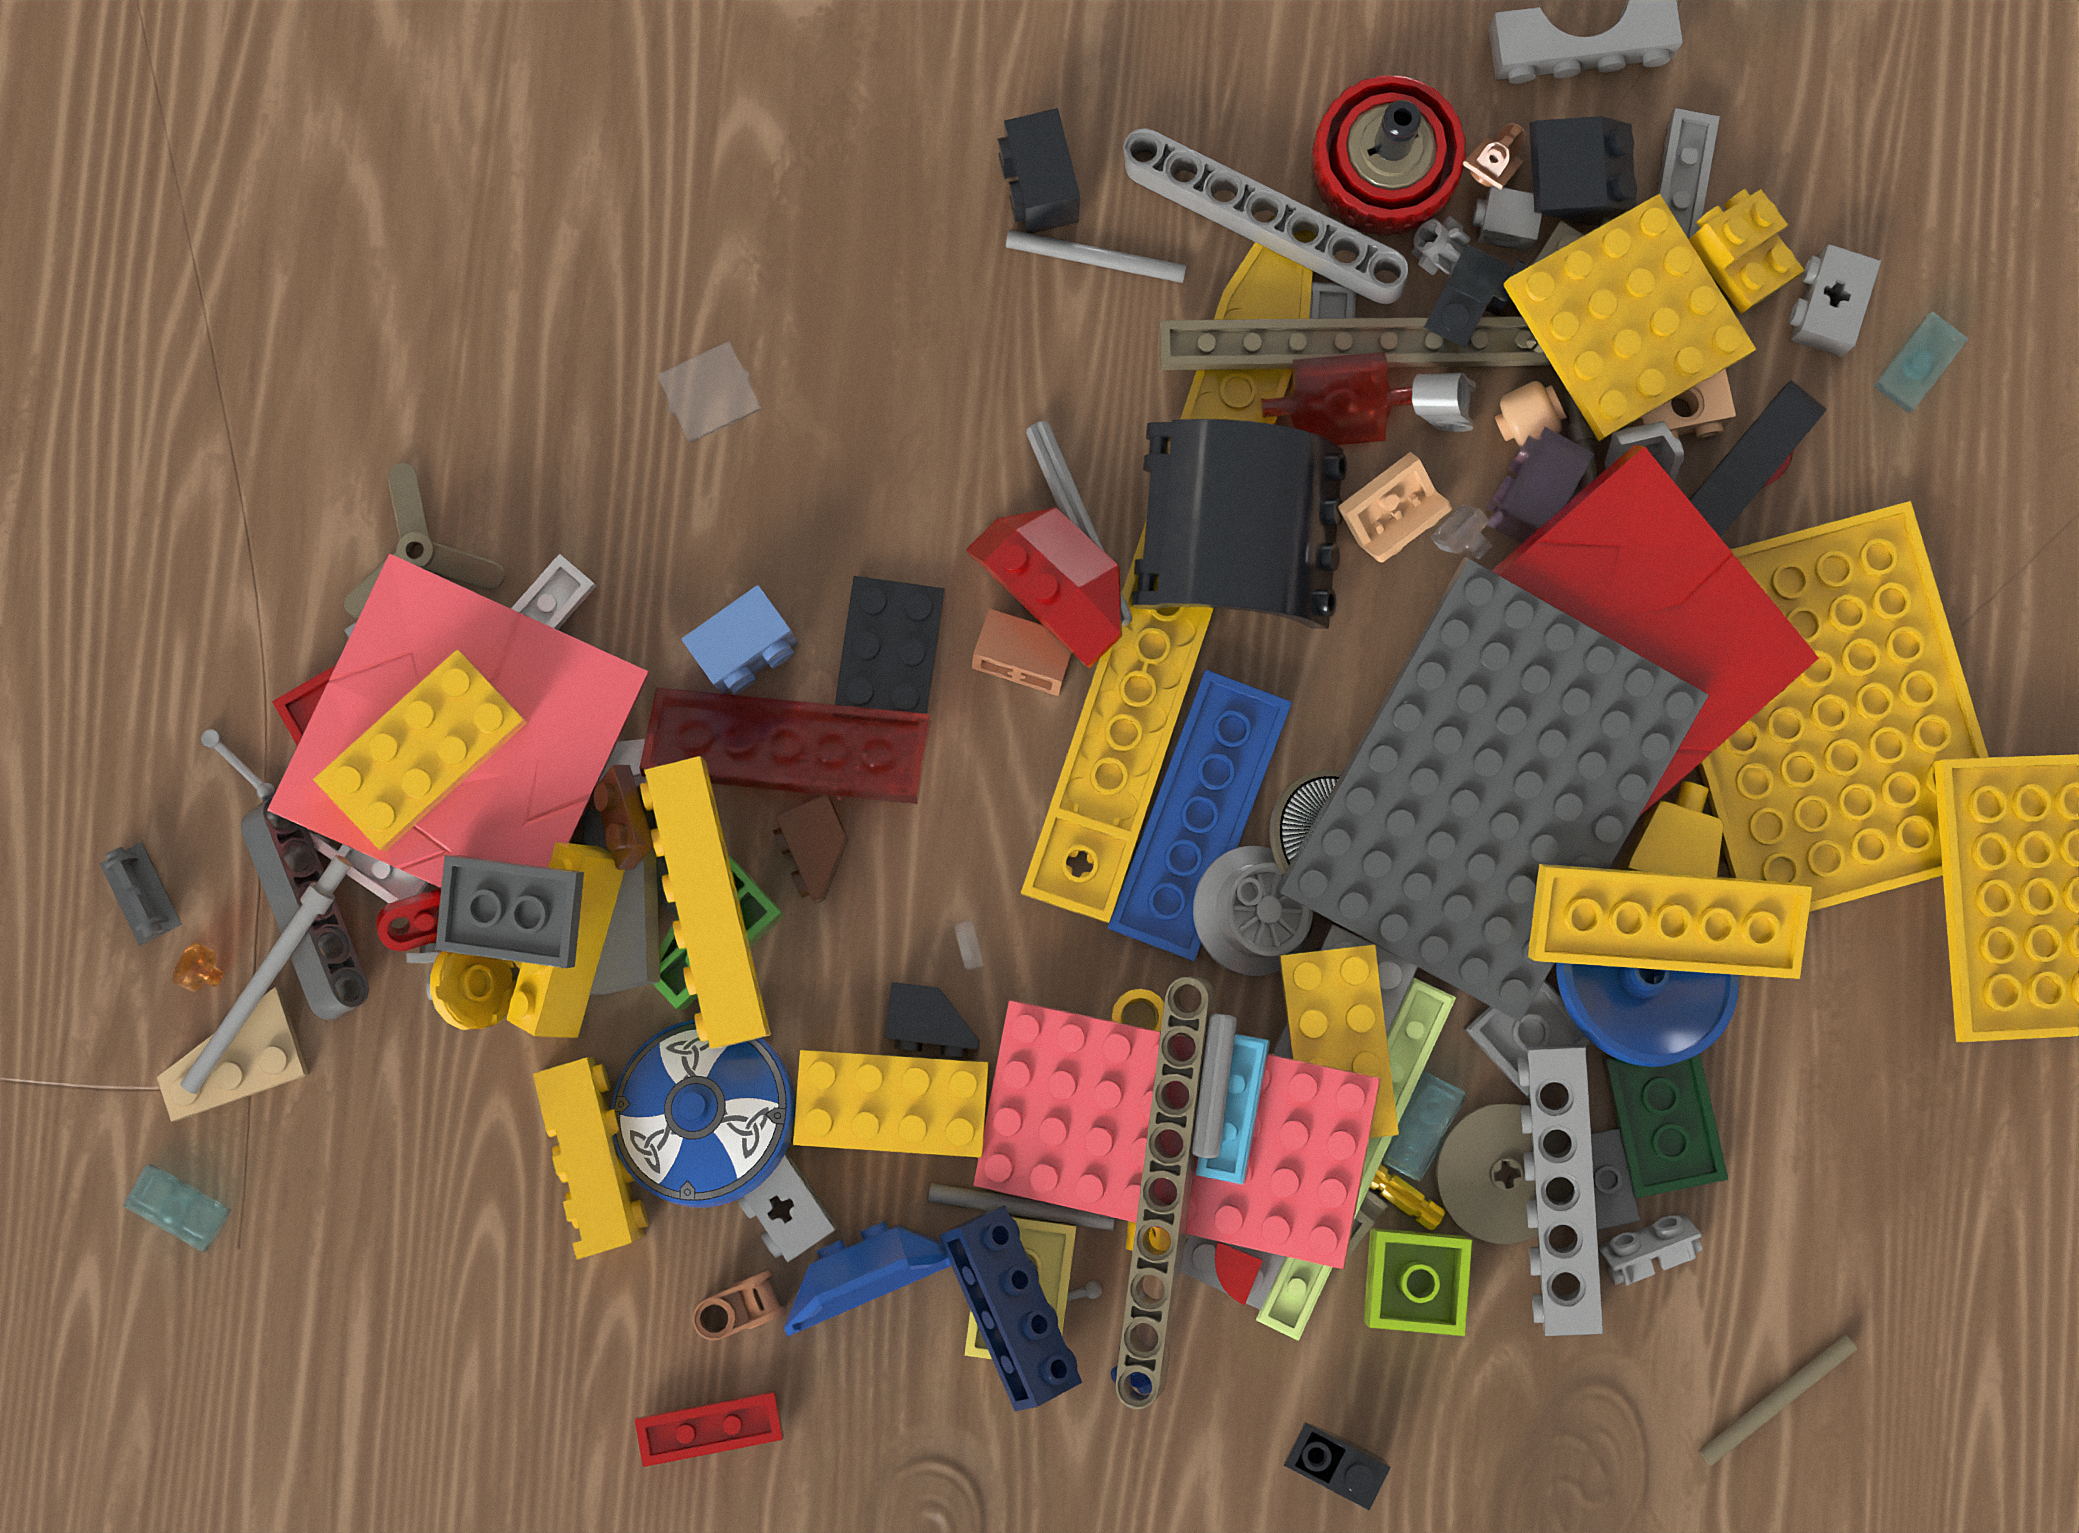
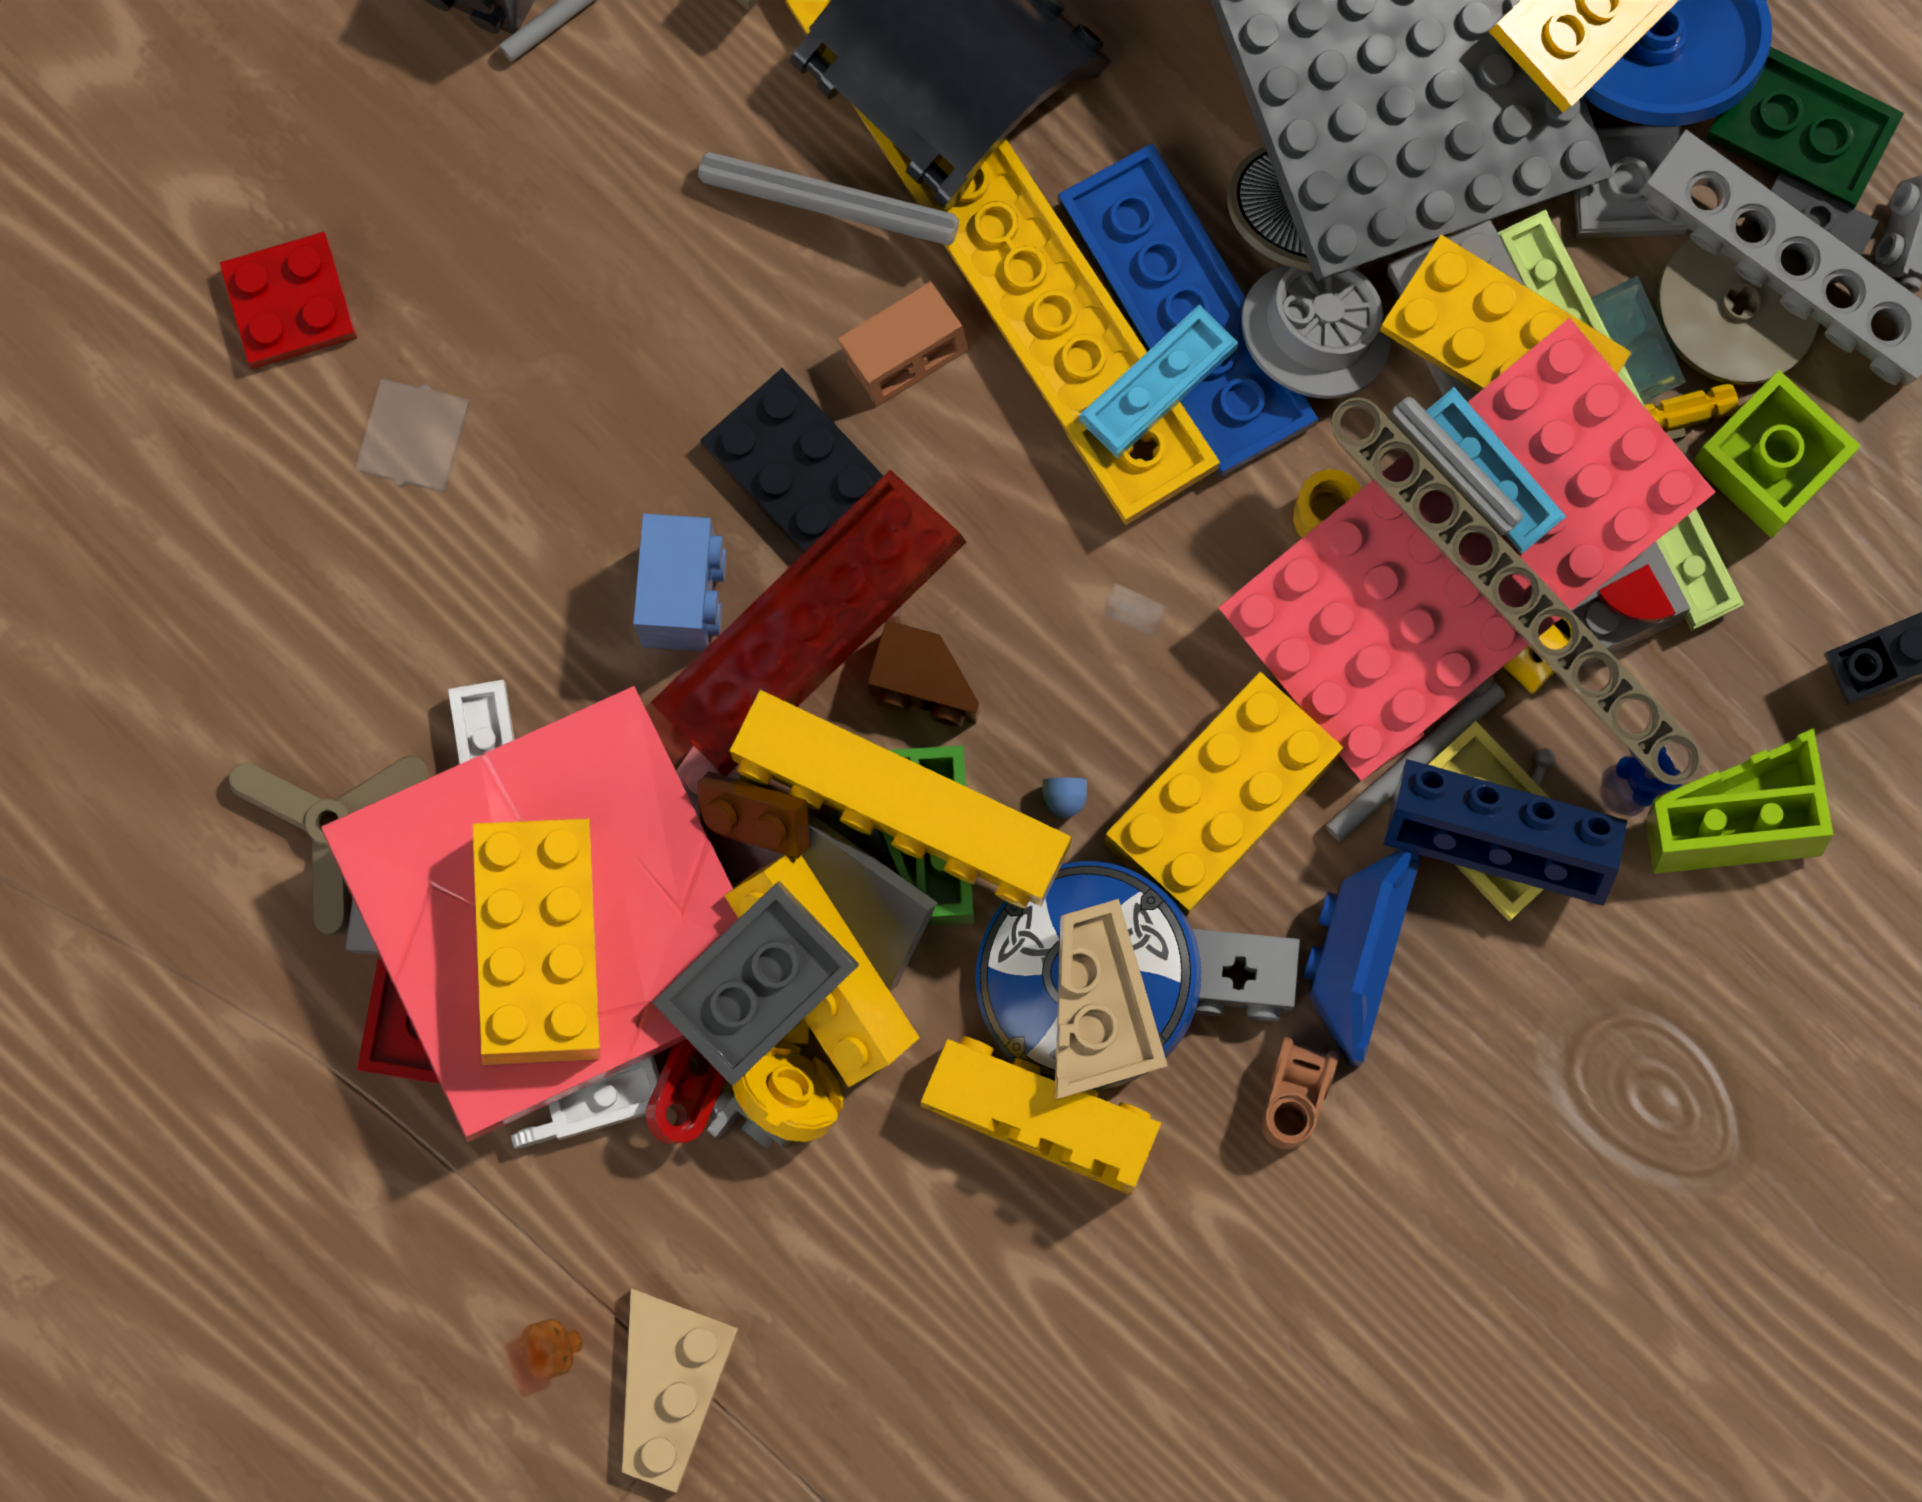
camera: 50 degrees left, 5 degrees down
dark grey hinge [99,842,182,946] -> none
light grey bar [180,855,352,1094] -> none
light grey hinge [201,729,275,800] -> none
dark grey beam [241,796,369,1020] -> none
red plate [635,1391,784,1467] -> none
black slope [885,982,980,1058] -> none
red wedge [966,507,1122,669] -> none
none -> red plate [219,231,357,369]
none -> medium blue hinge [1042,778,1087,819]
none -> tan wing [1054,899,1168,1099]
none -> medium azure tile [1079,304,1238,459]
none -> lime wedge [1645,728,1834,874]

